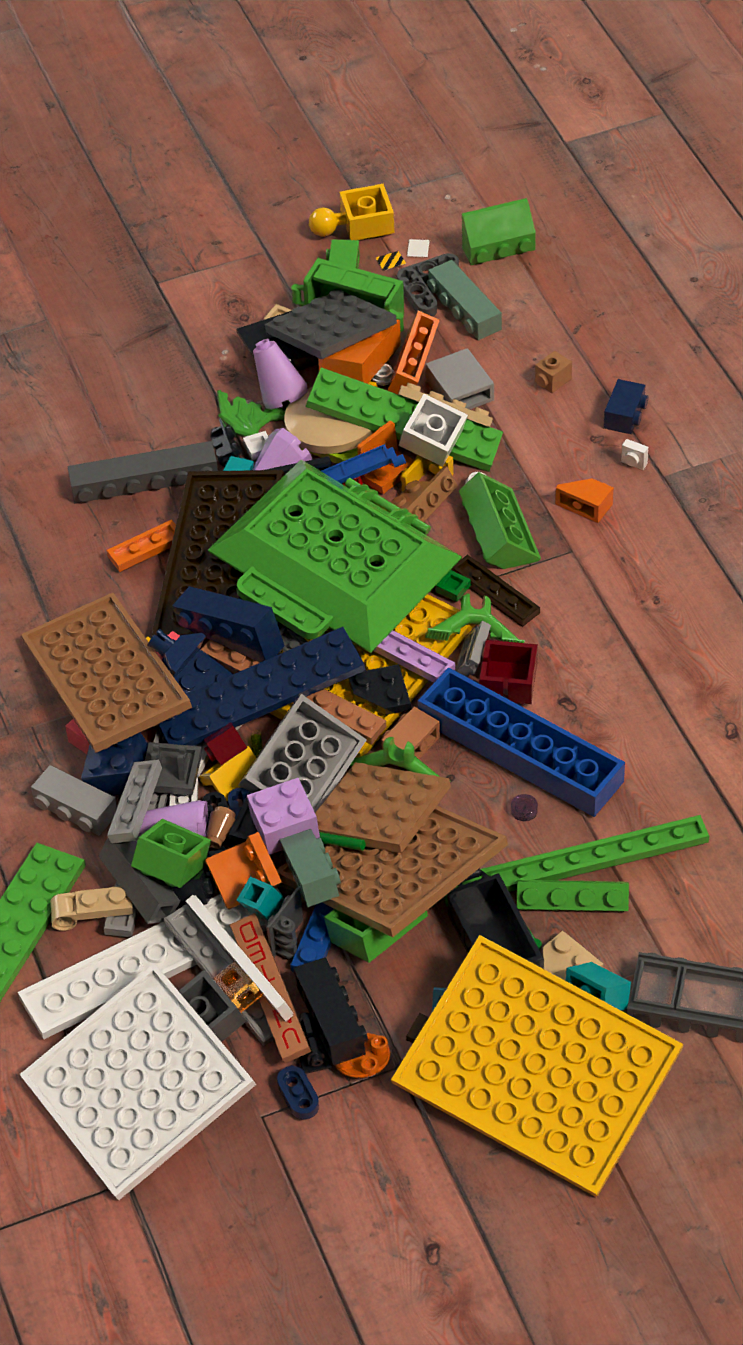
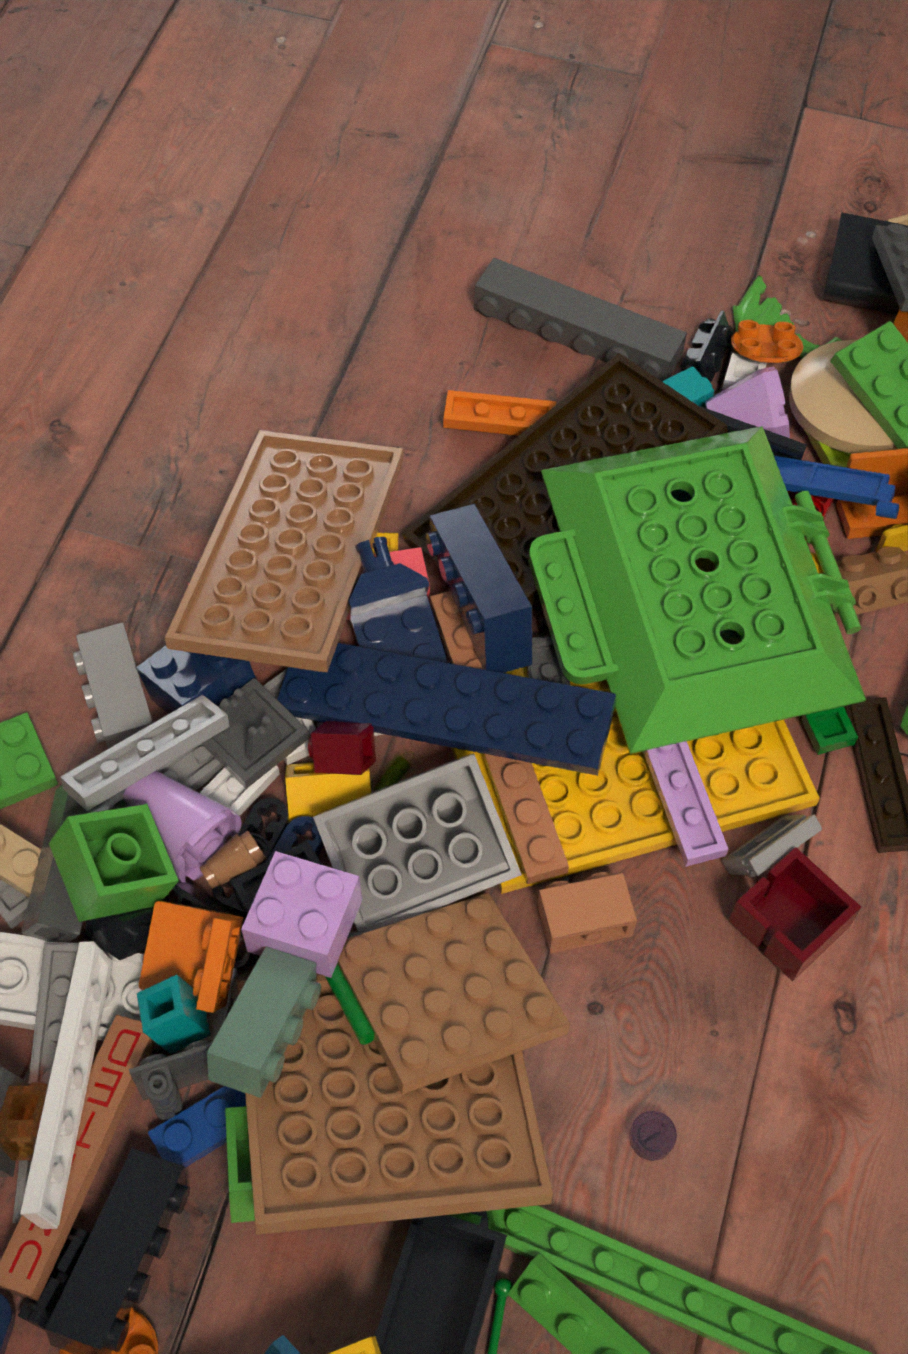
camera: 35 degrees right, 10 degrees up
lavender cone [253,339,308,409] -> none
black plate [348,664,411,715] -> none
bright green piece [350,737,451,782] -> none
blue brick [418,667,625,817] -> none
bright green piece [425,593,525,643] -> none
none -> orange dish [731,320,803,363]

